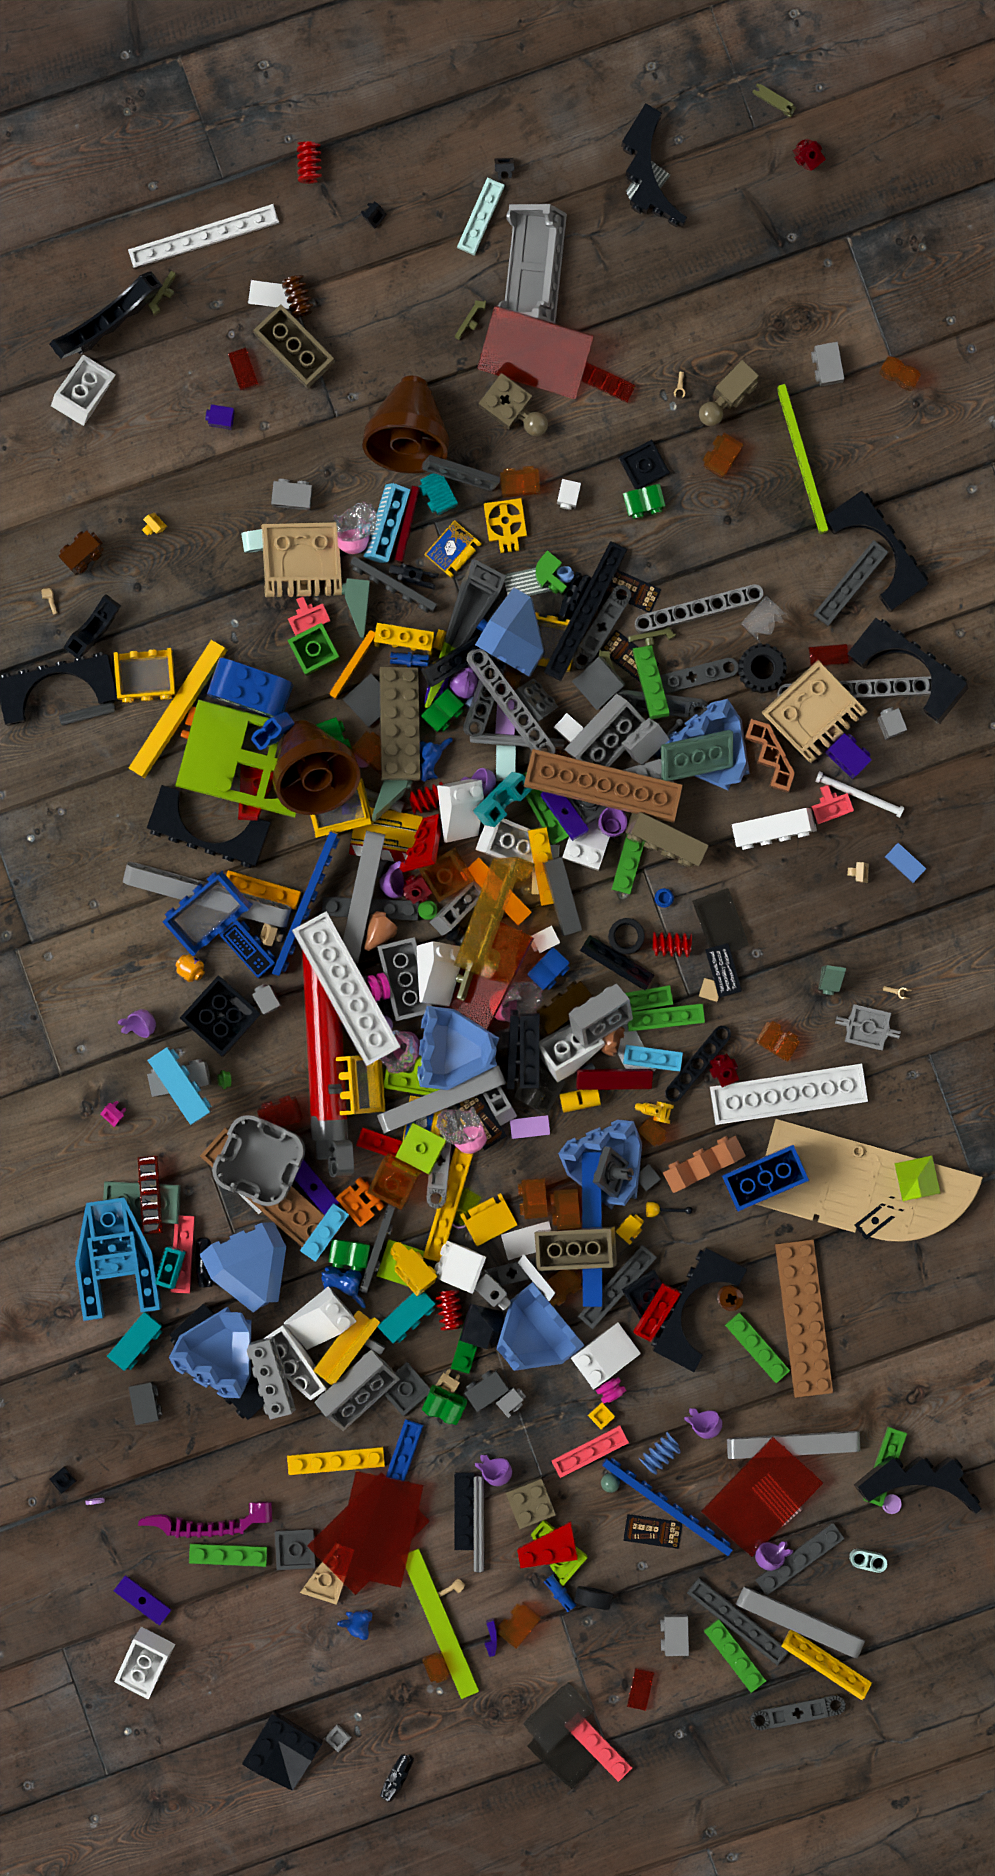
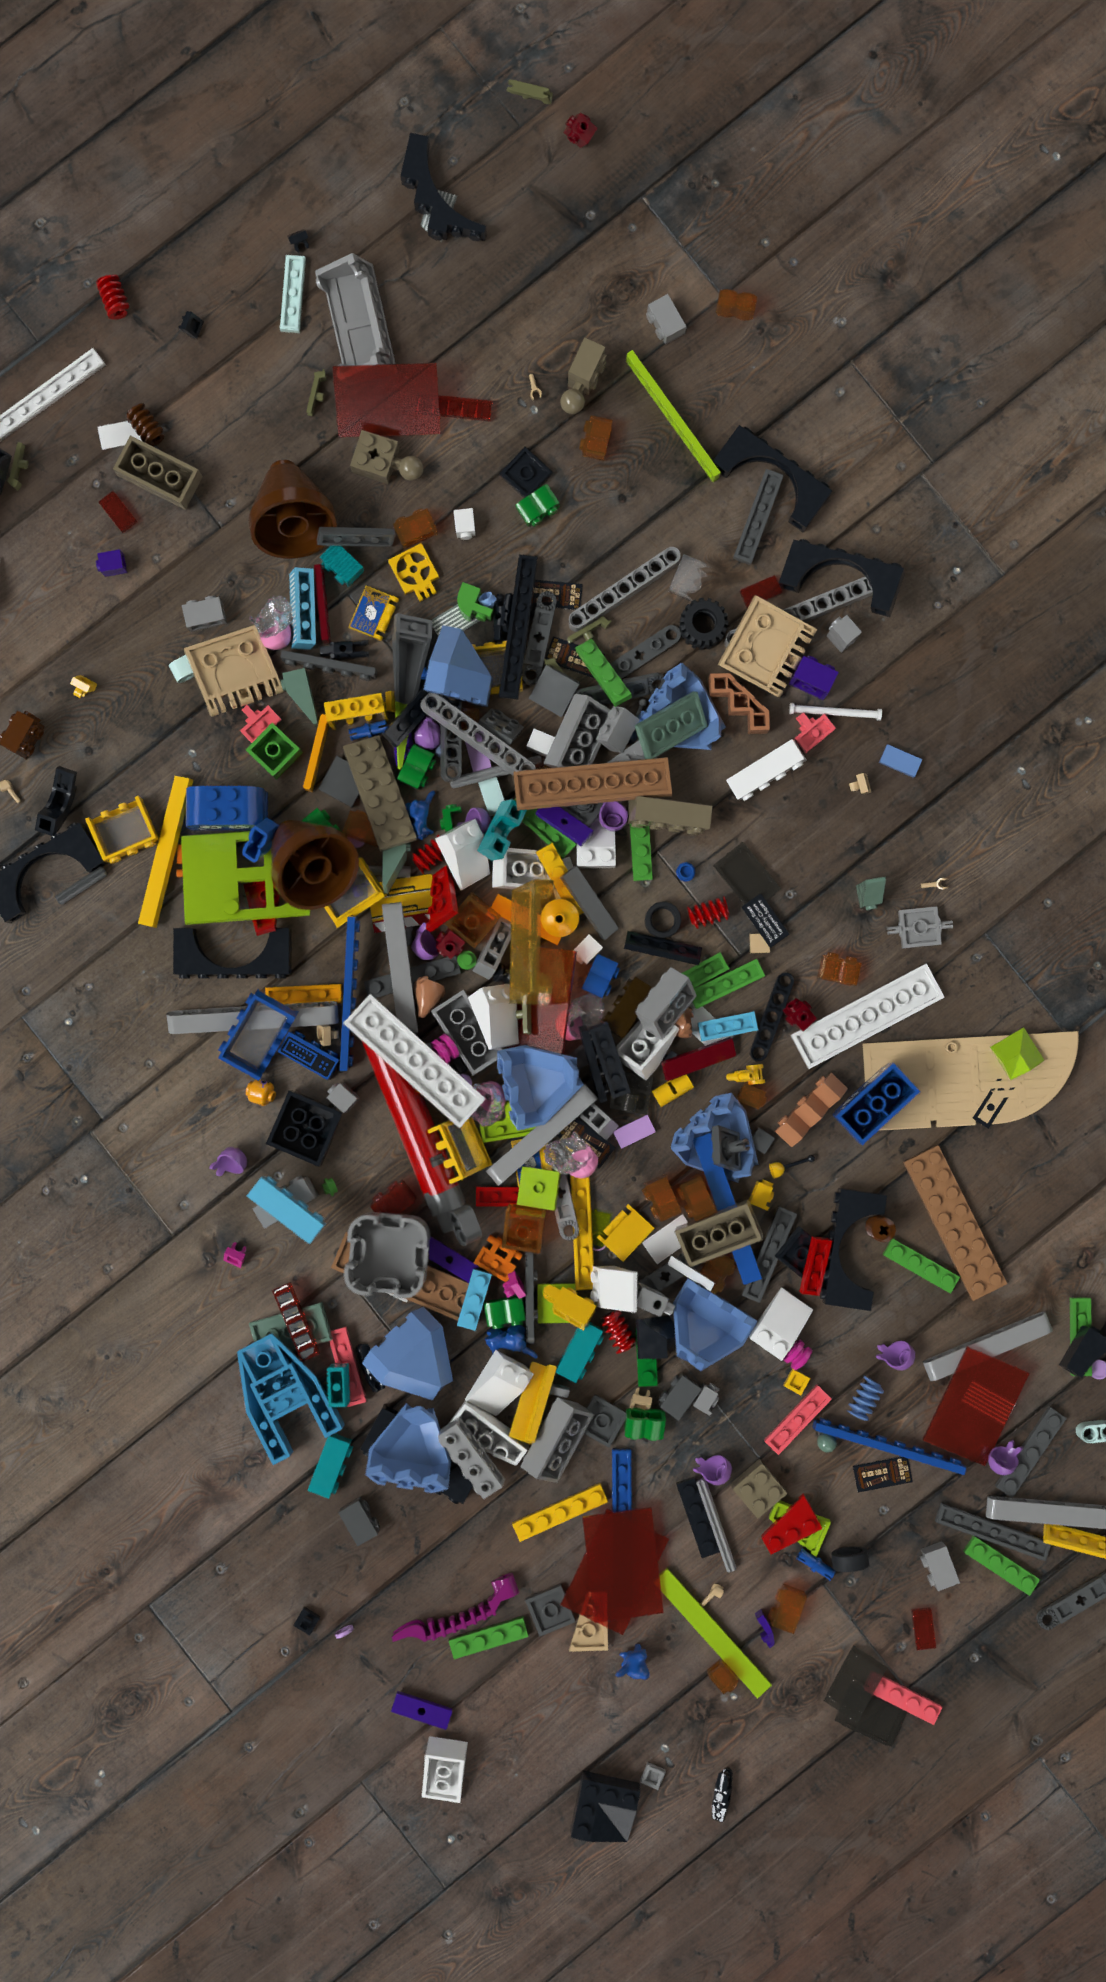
camera: 25 degrees left, 0 degrees up
none -> green bracket [440,804,462,832]
none -> dark pink tile [503,1271,526,1299]
none -> yellow dish [541,899,579,937]

